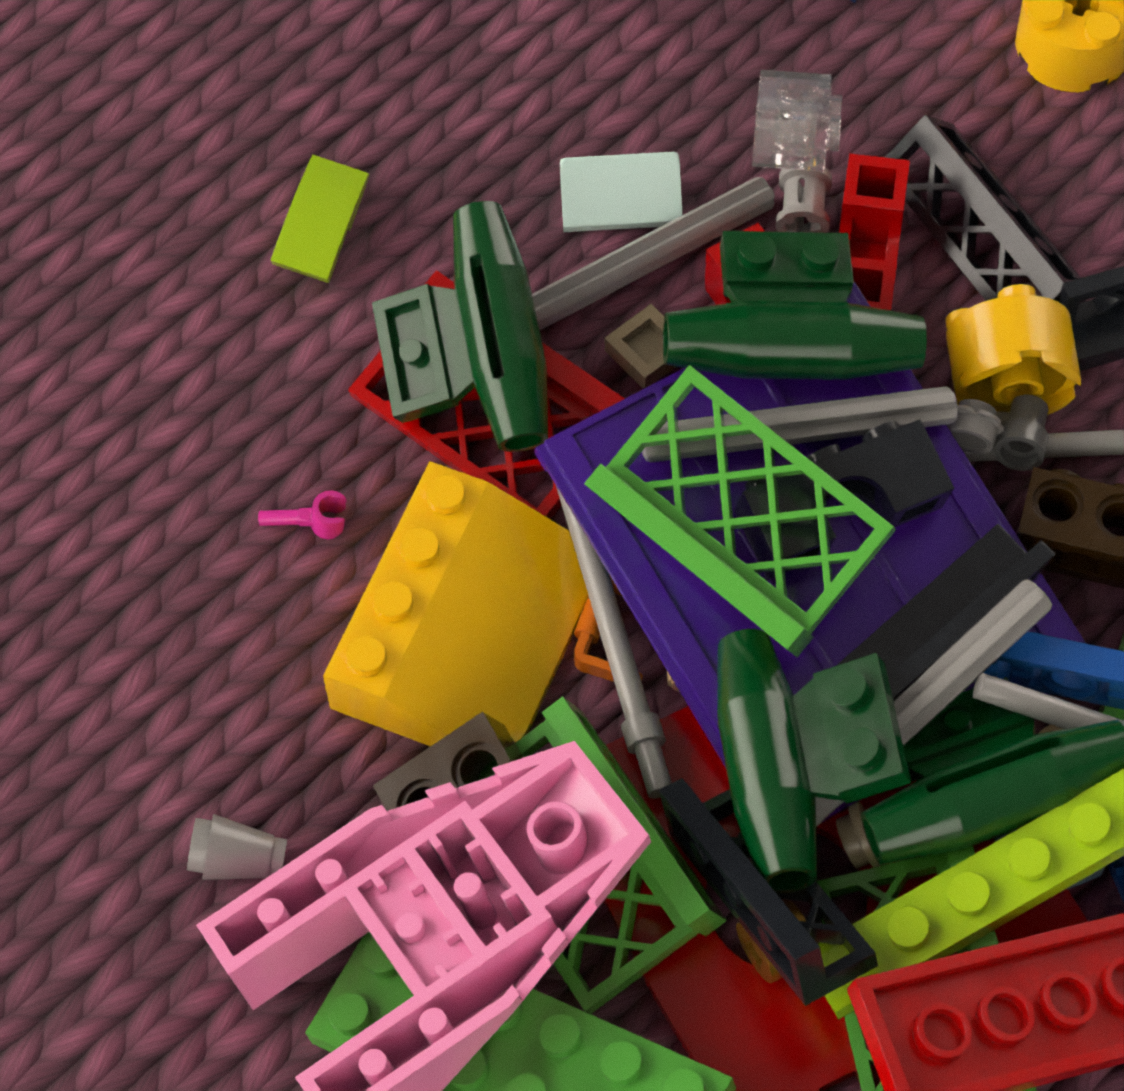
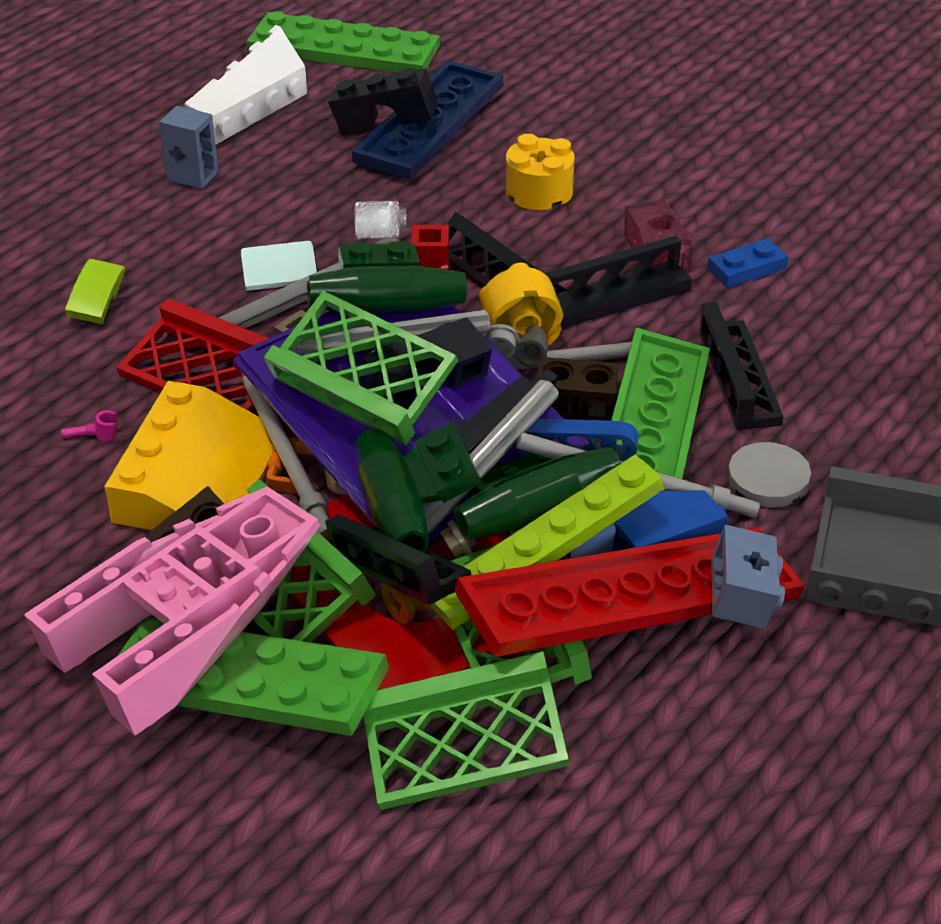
camera: 10 degrees left, 20 degrees down
light grey cone [187,814,287,880] -> none
dark green plate [372,201,548,452] -> none

